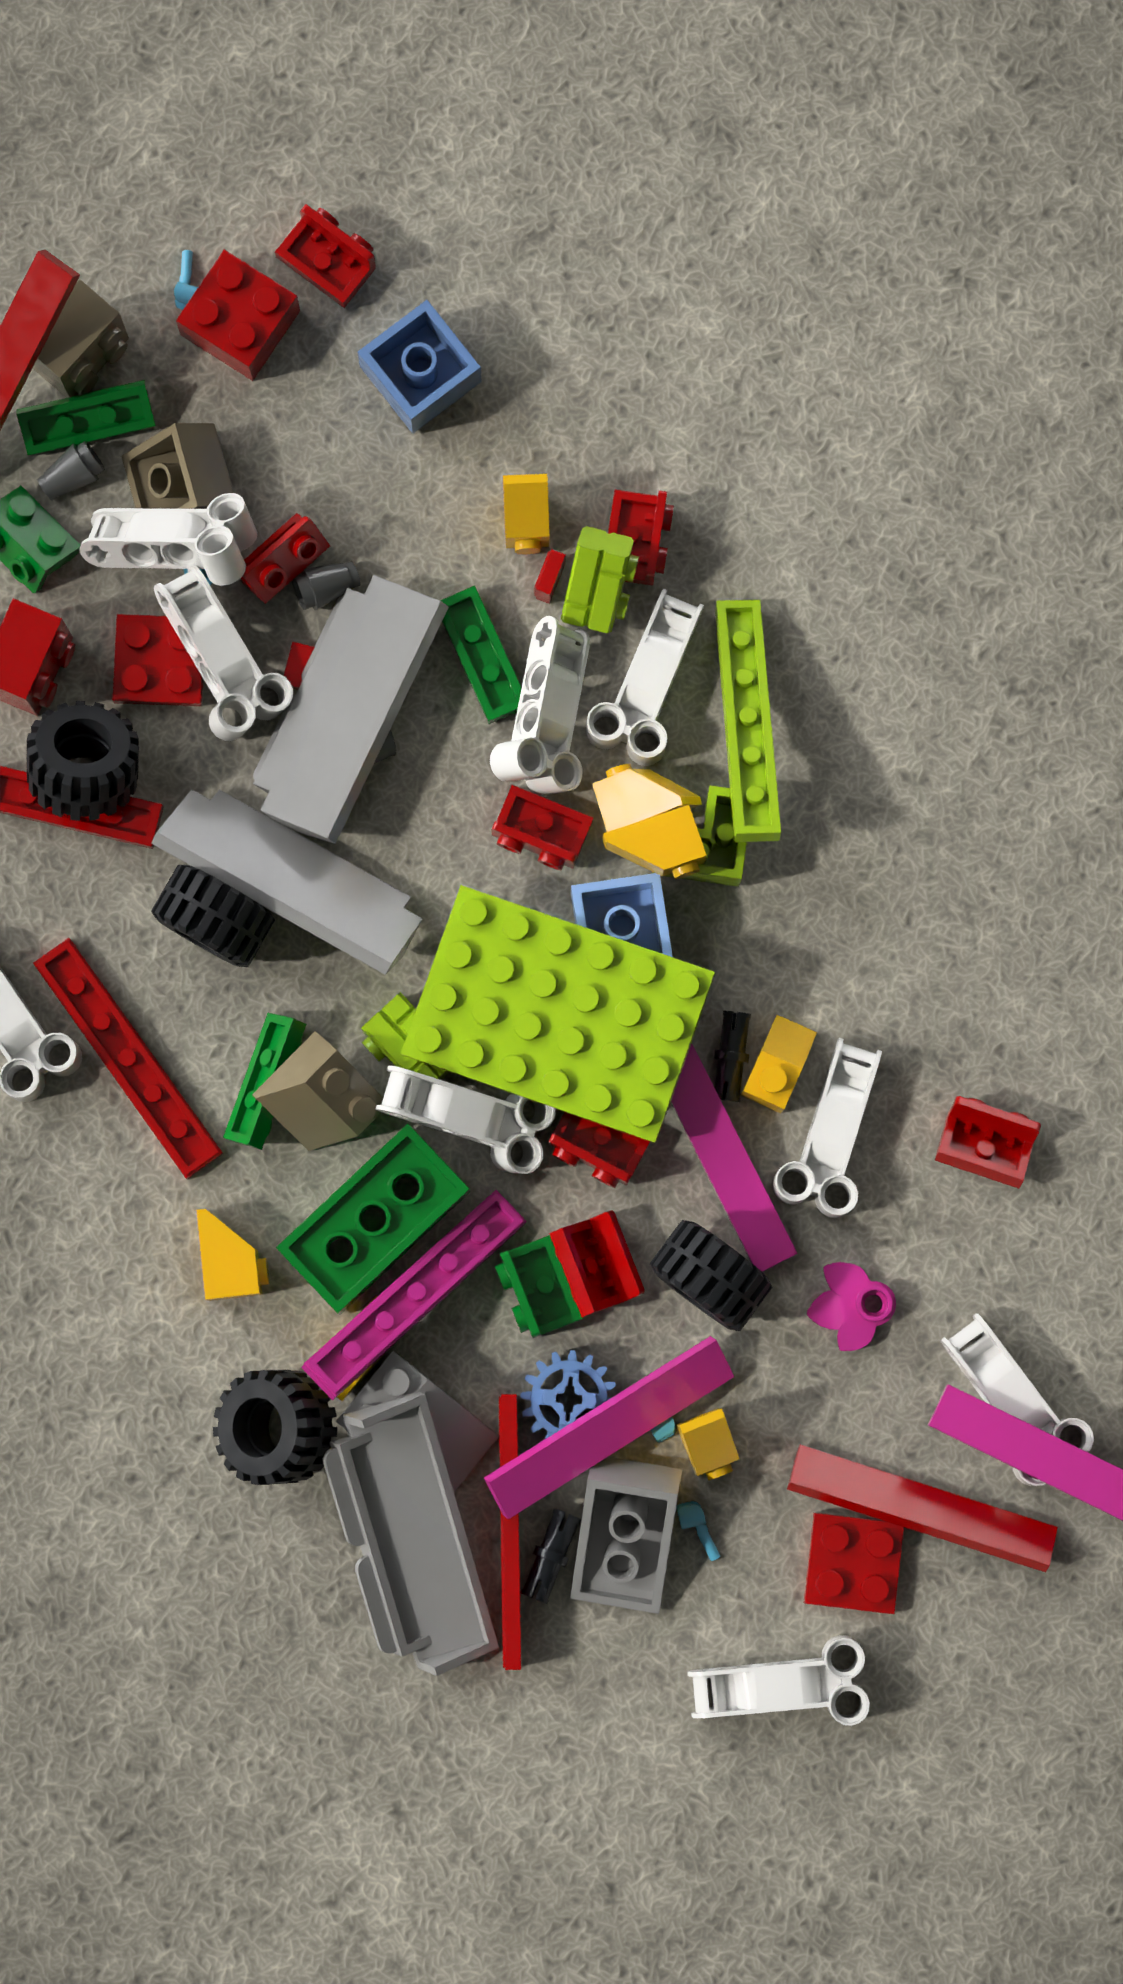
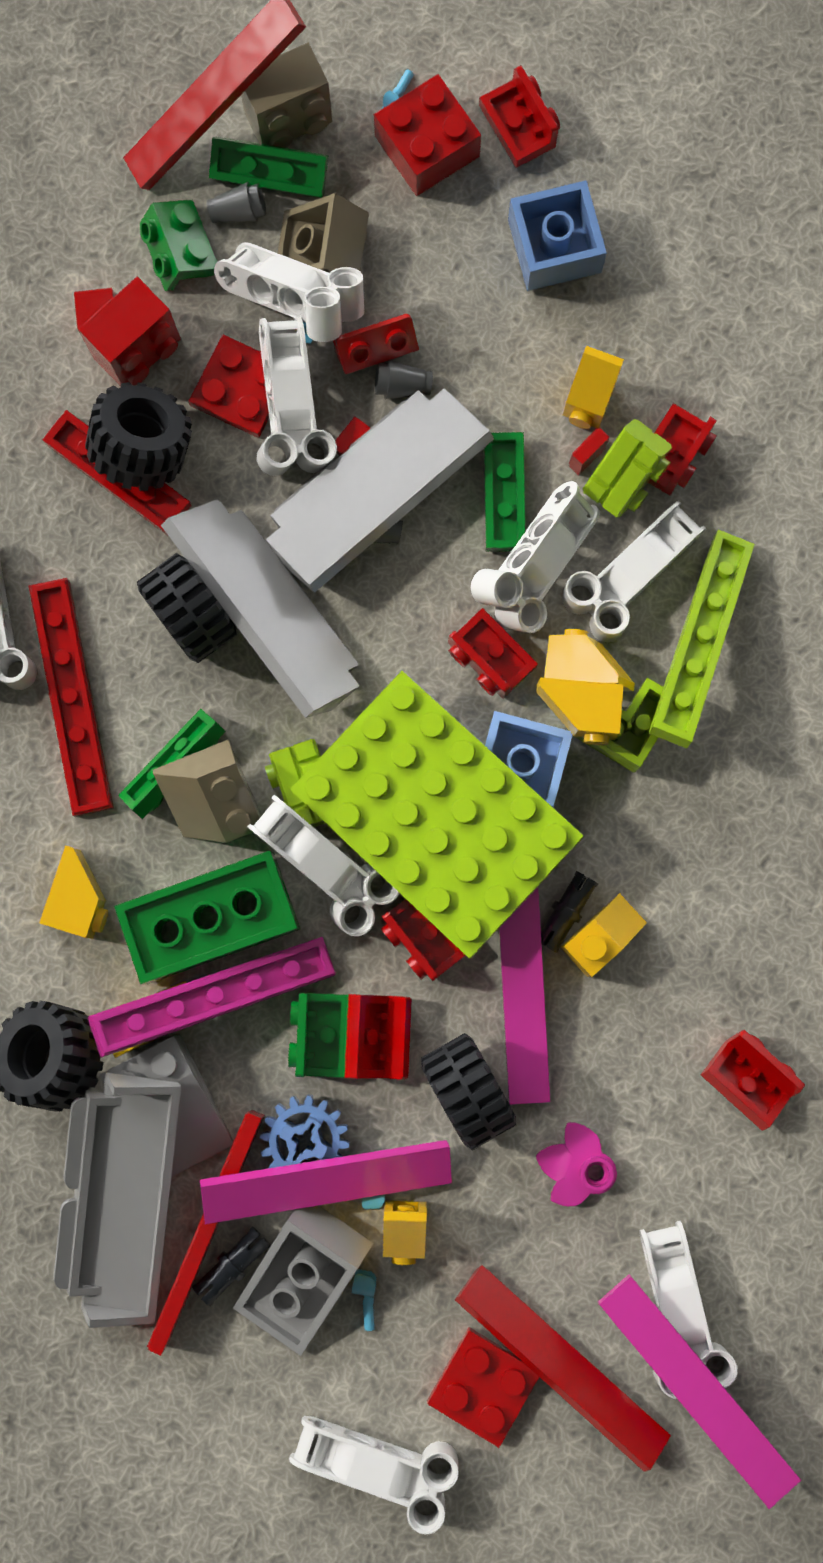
camera: 30 degrees right, 0 degrees up
white piece [772,1037,882,1218] -> none

